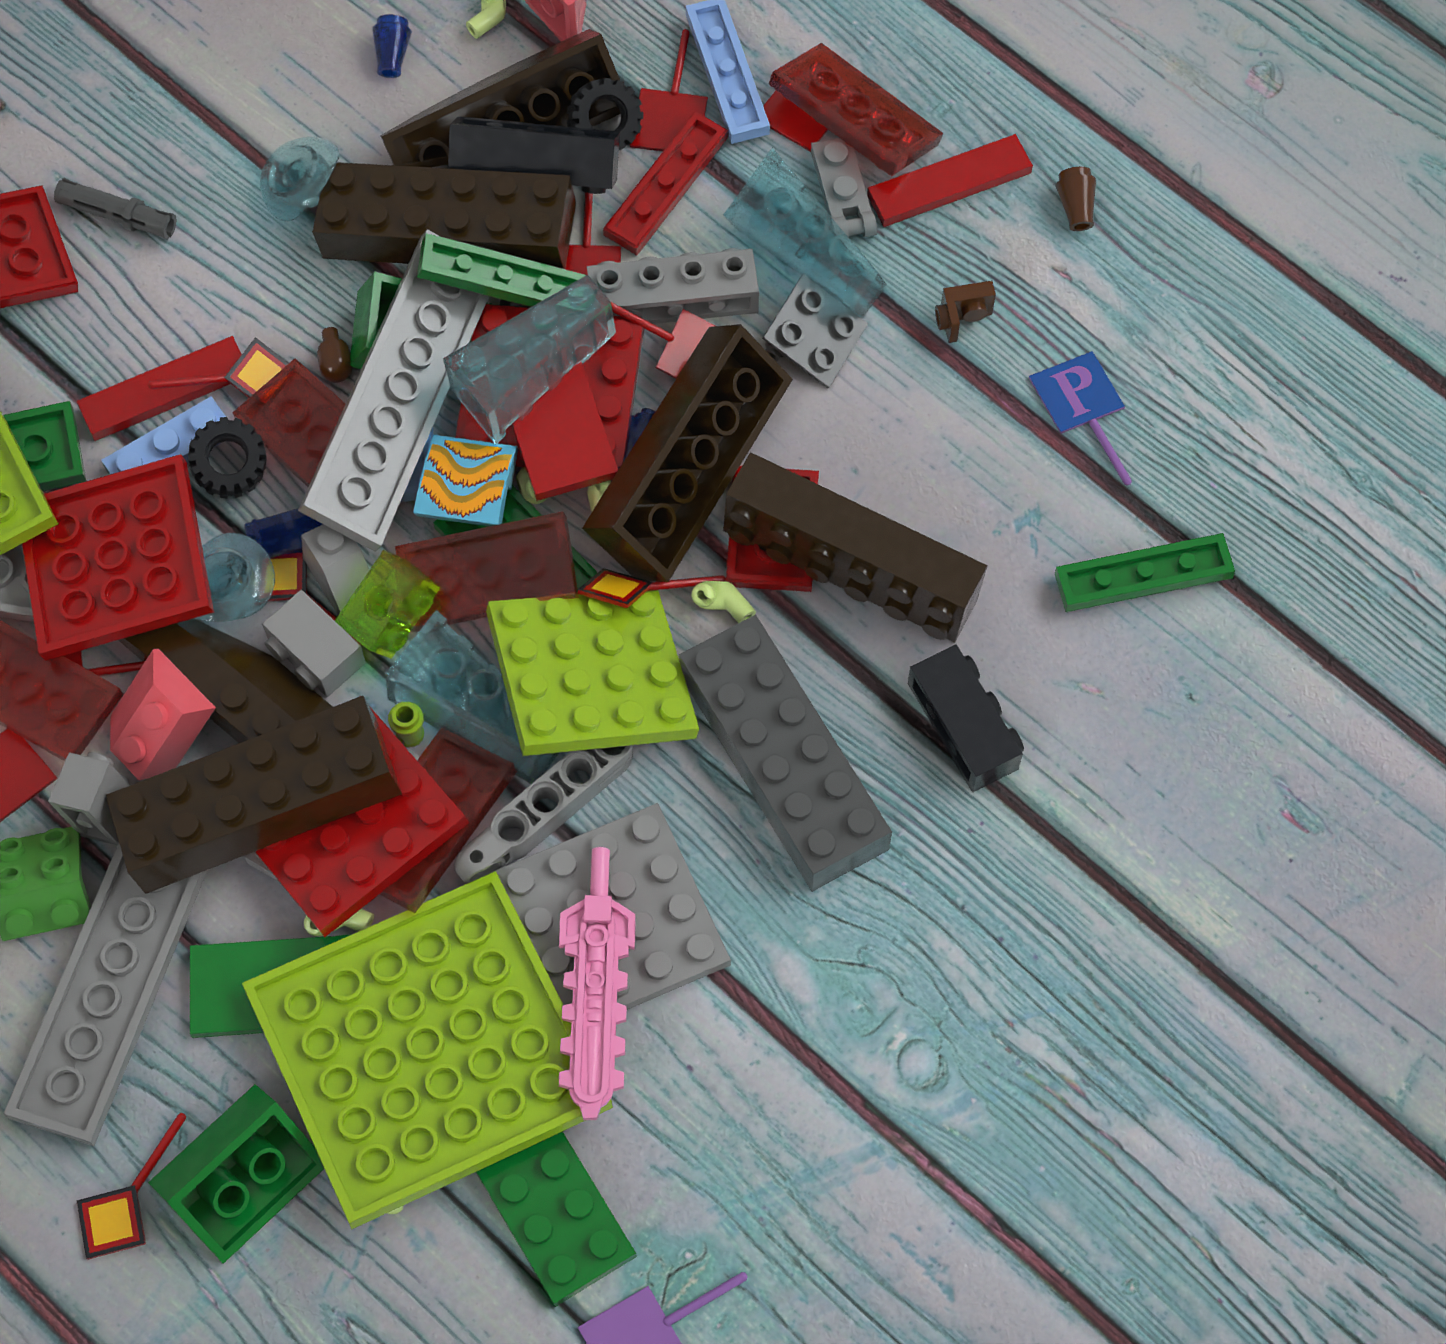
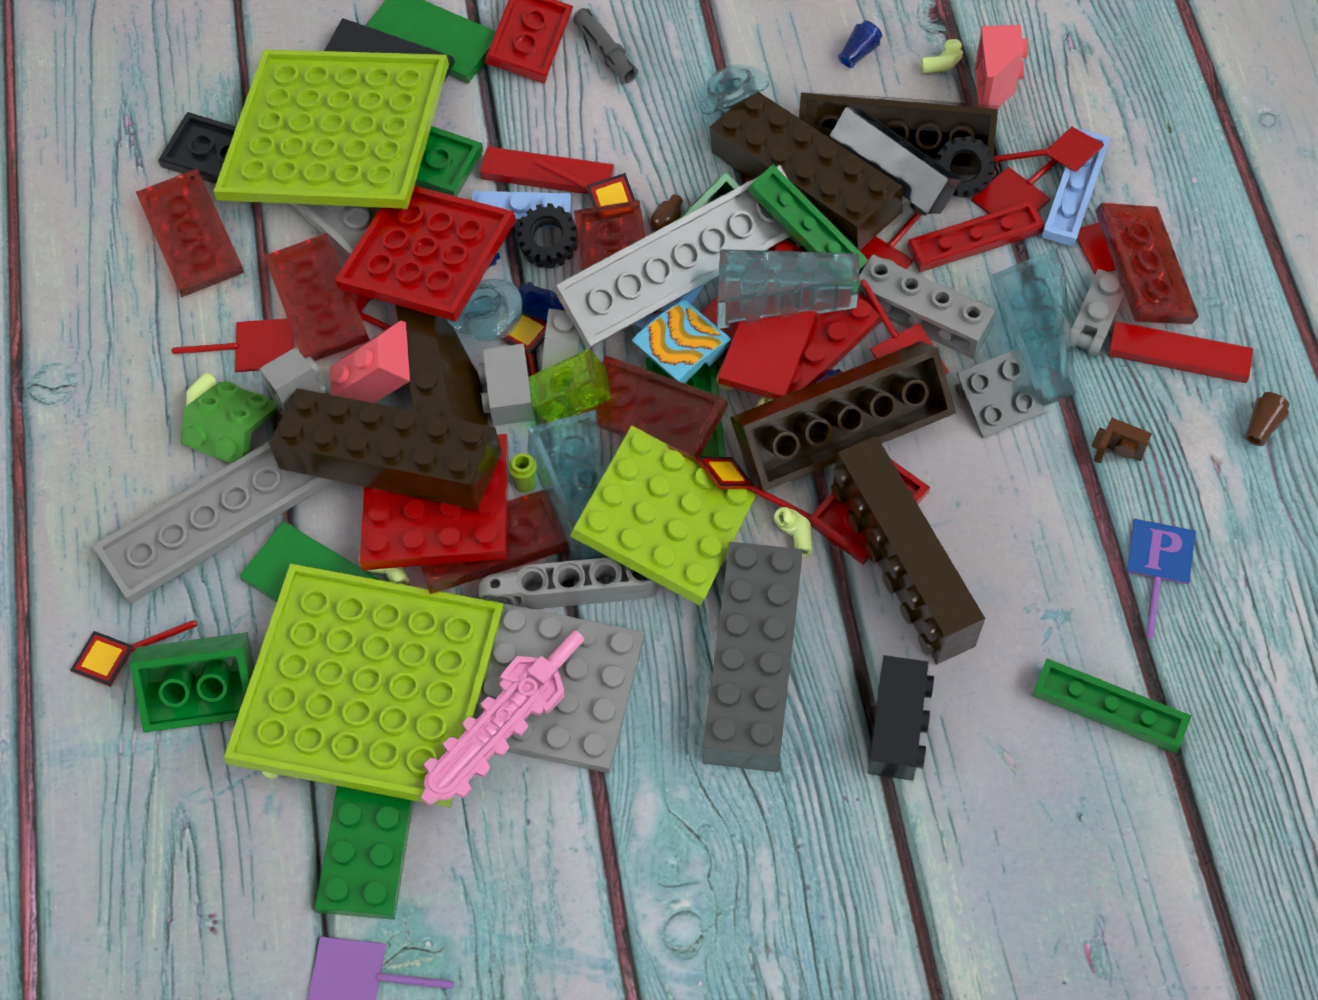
camera: 40 degrees right, 5 degrees down
none -> red piece [993,126,1104,173]

